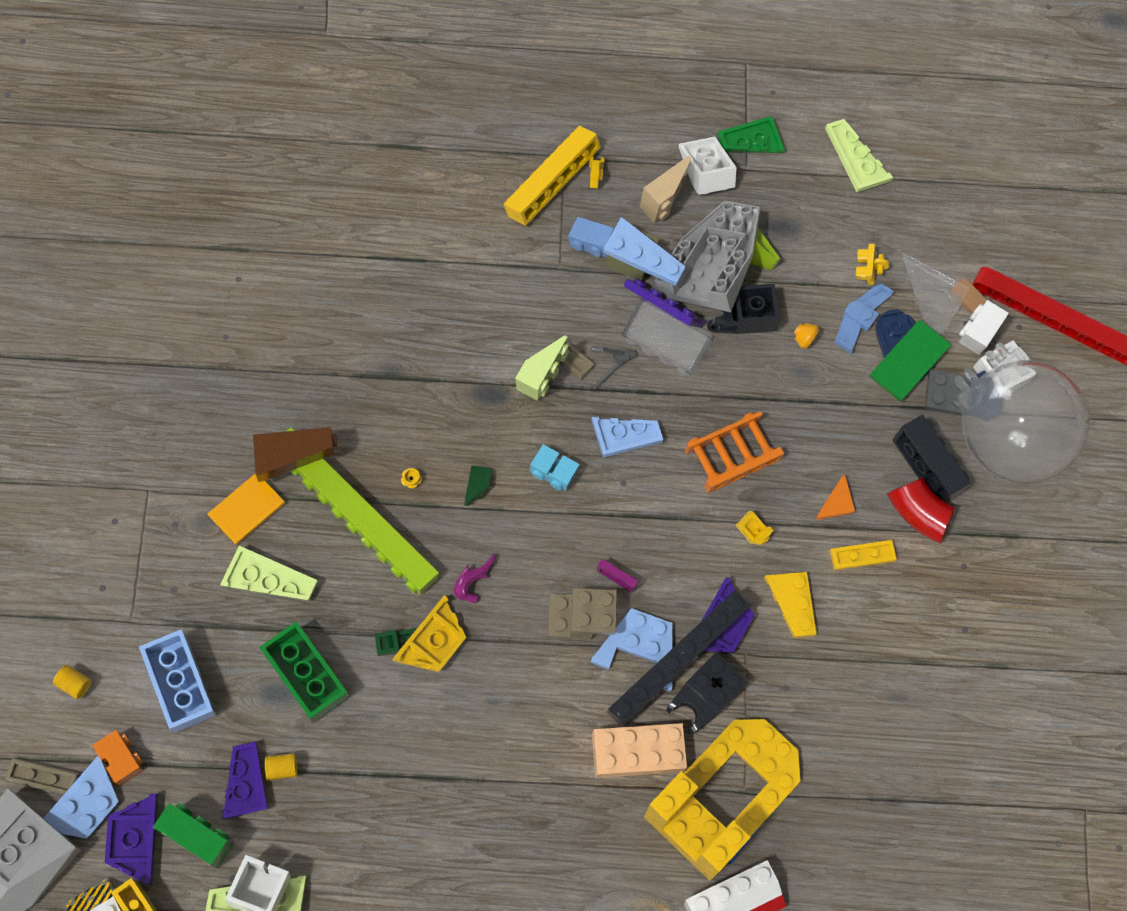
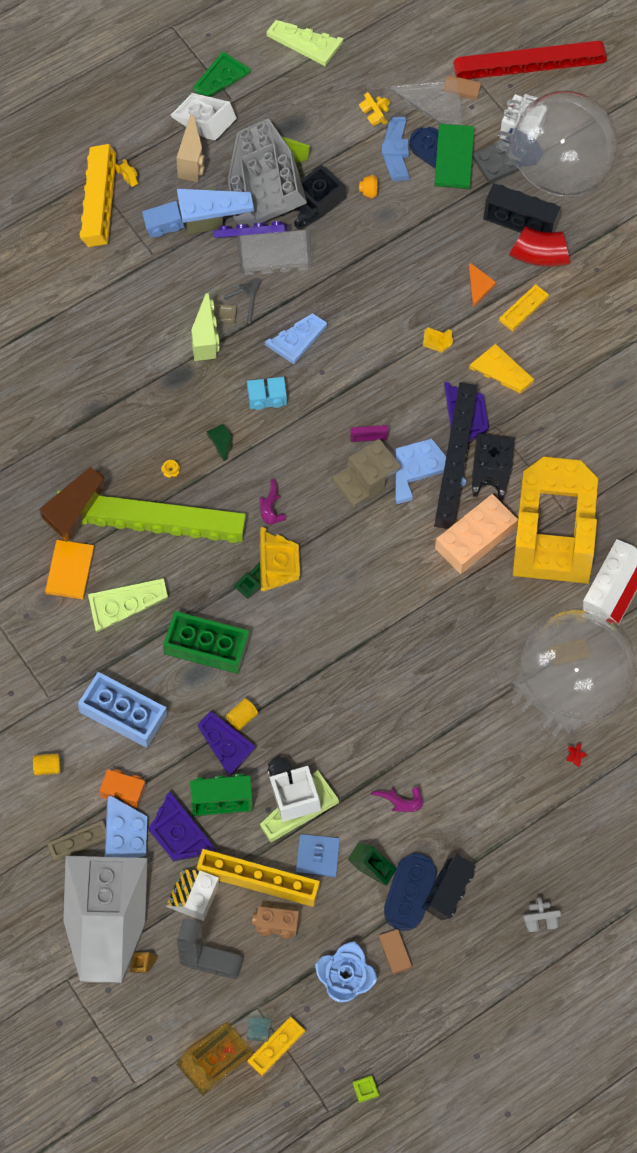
camera: 30 degrees left, 5 degrees down
orange fence [685,411,784,494] -> none
white piece [959,300,1008,355] -> none
none -> black head [267,756,296,784]

